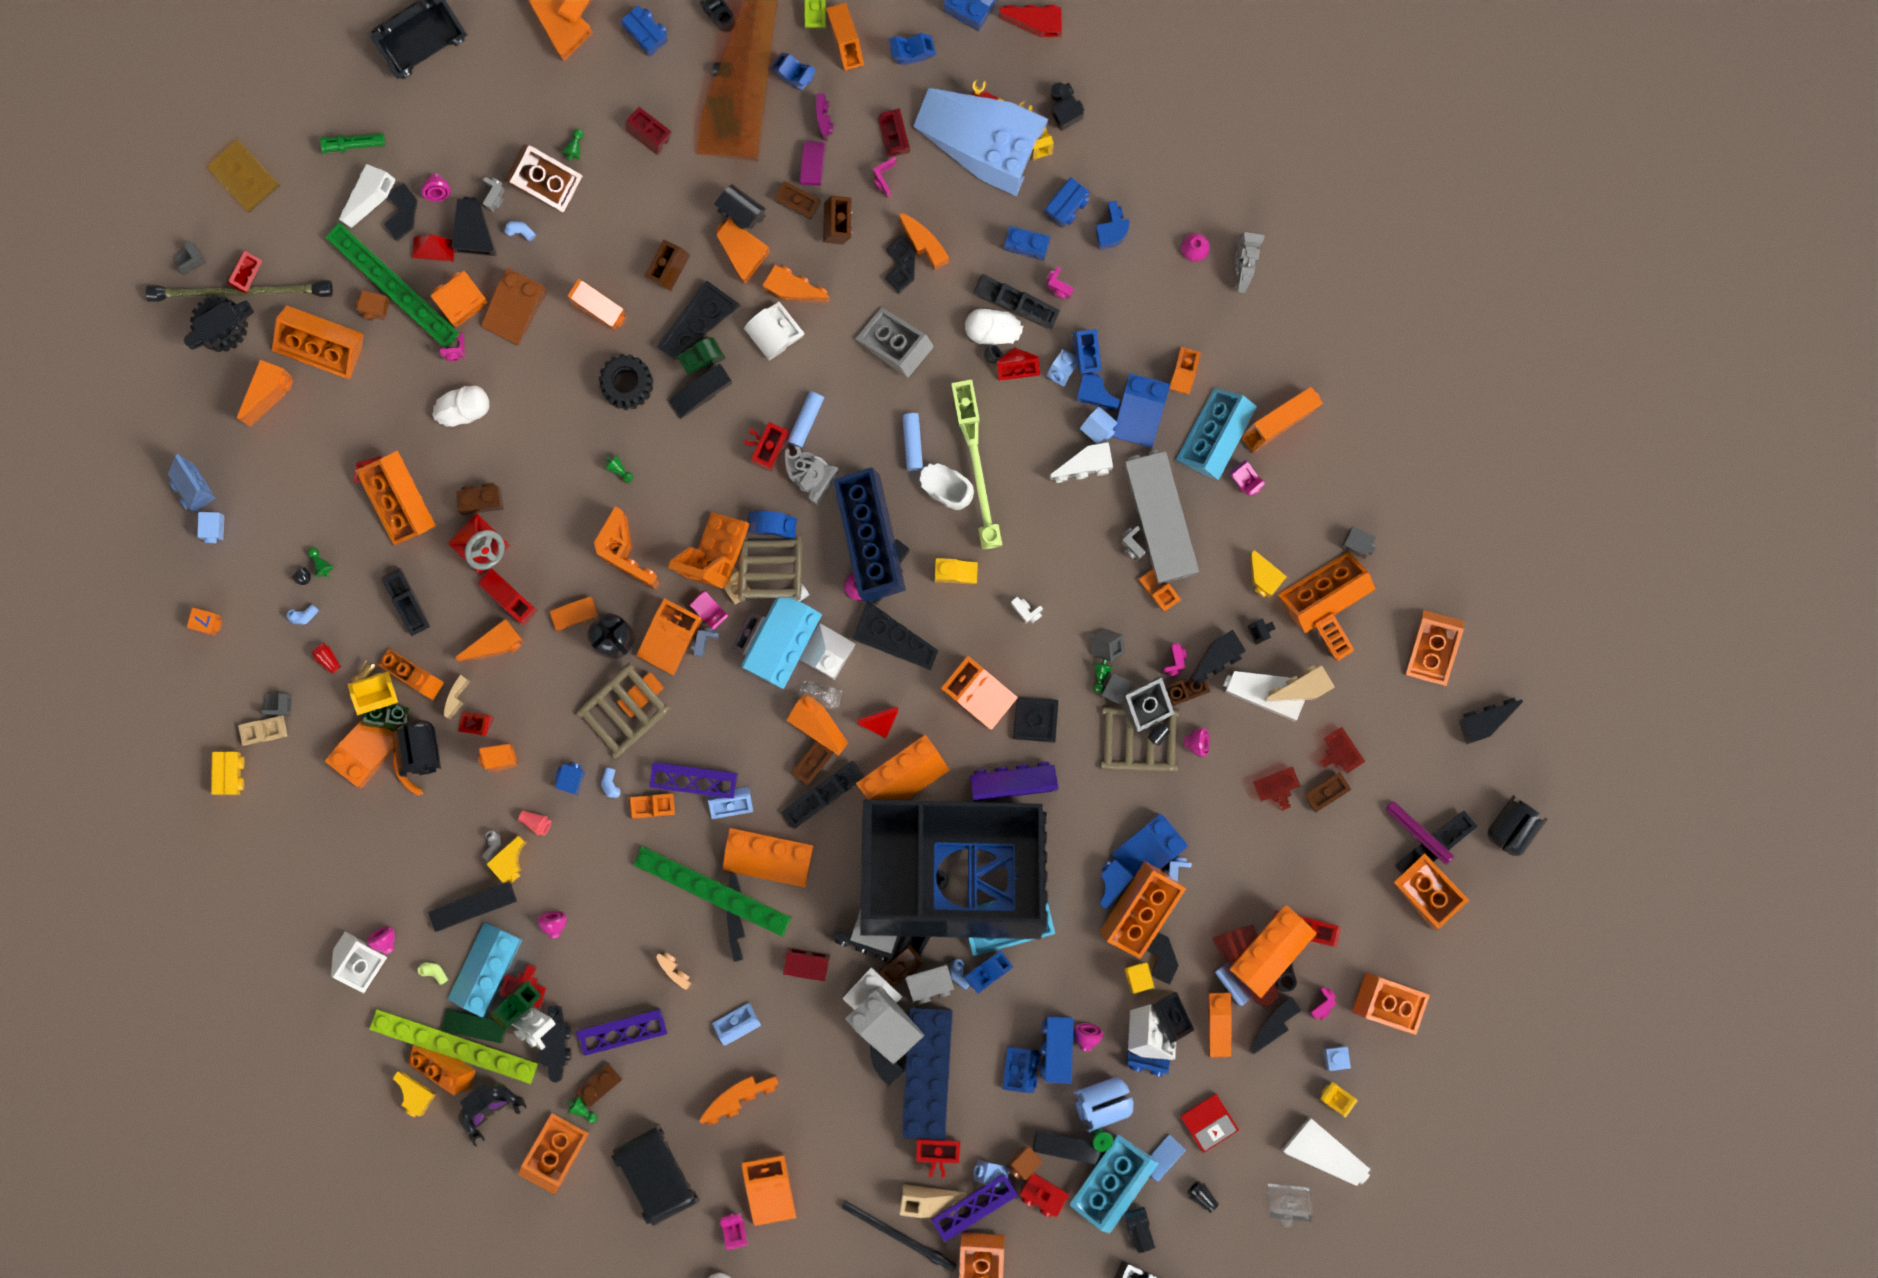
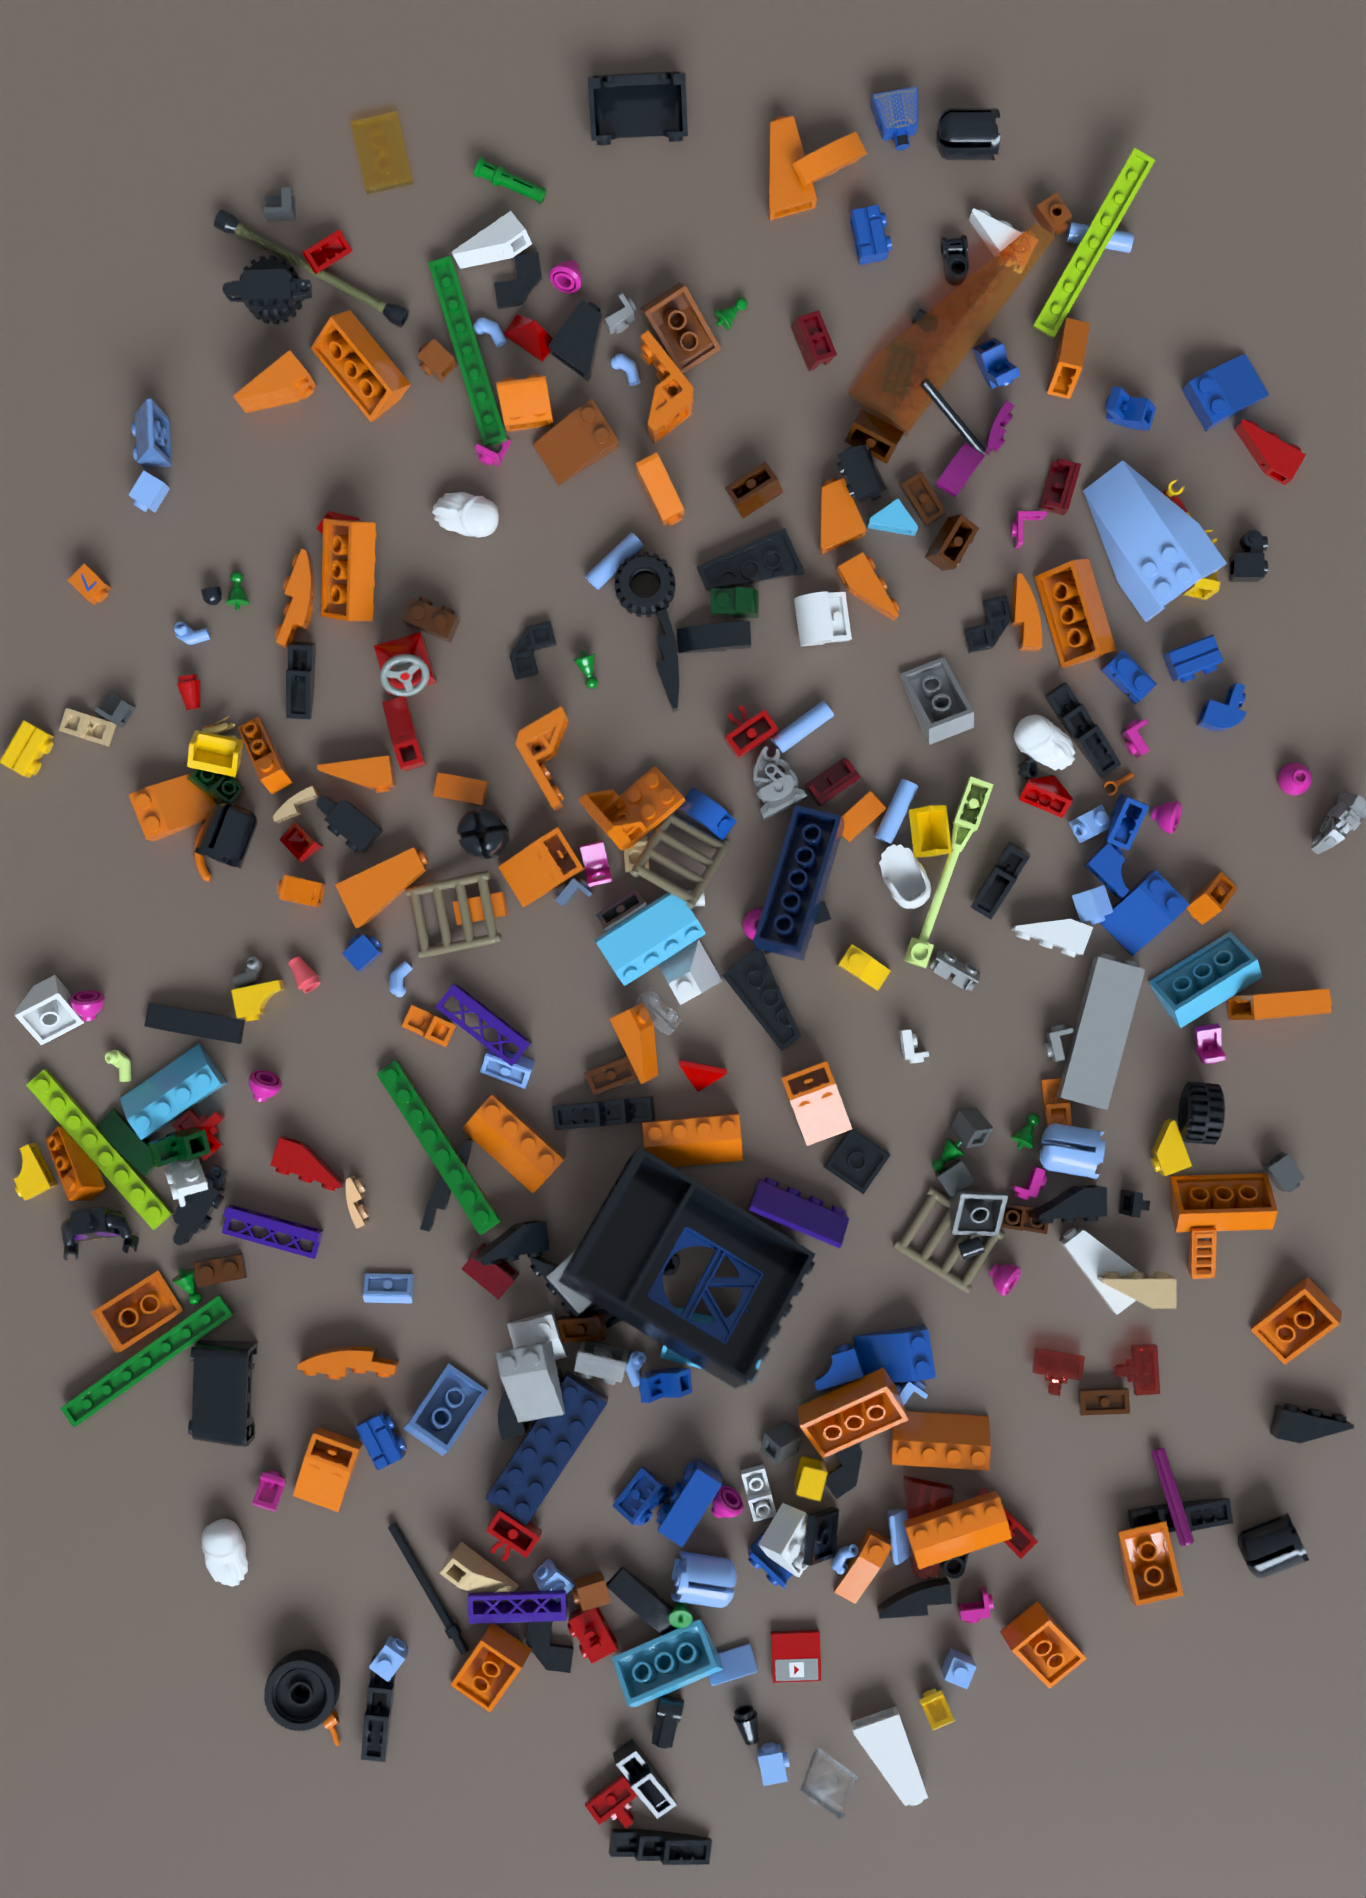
camera: 30 degrees right, 5 degrees up
none -> green plate [60,1294,235,1428]
none -> red slope [270,1136,344,1191]
none -> orange slope [275,548,315,649]
none -> black hinge [316,796,383,853]
none -> orange slope [335,847,428,929]
none -> blue brick [355,1410,407,1471]
none -> medium blue slope [403,1363,488,1456]
none -> light blue arm [473,317,507,347]
none -> black slope [473,1220,550,1266]
none -> black tile [509,621,556,680]
none -> black tile [525,1621,574,1673]
none -> light blue piece [585,532,644,590]
none -> orange bracket [640,331,694,444]
none -> black slope [656,608,679,712]
none -> white slope [740,1464,777,1522]
none -> light blue brick [757,1742,790,1786]
none -> dark grey panel [760,1421,802,1465]
none -> dark red hinge [805,757,861,807]
none -> light blue arm [831,1544,859,1574]
none -> orange slope [842,790,887,842]
none -> reddish brown brick [844,409,904,464]
none -> medium azure slope [867,499,918,536]
none -> orange slope [889,1410,991,1471]
none -> yellow panel [909,805,952,858]
none -> black bar [920,378,985,454]
none -> light grey hinge [929,950,980,991]
none -> black slope [971,841,1030,919]
none -> green piece [1011,1113,1040,1150]
none -> orange slope [1034,558,1117,668]
none -> light blue cylinder [1039,1123,1105,1179]
none -> orange hand [1103,772,1134,796]
none -> dark pink brick [1152,801,1182,834]
none -> black tyre [1178,1082,1225,1145]

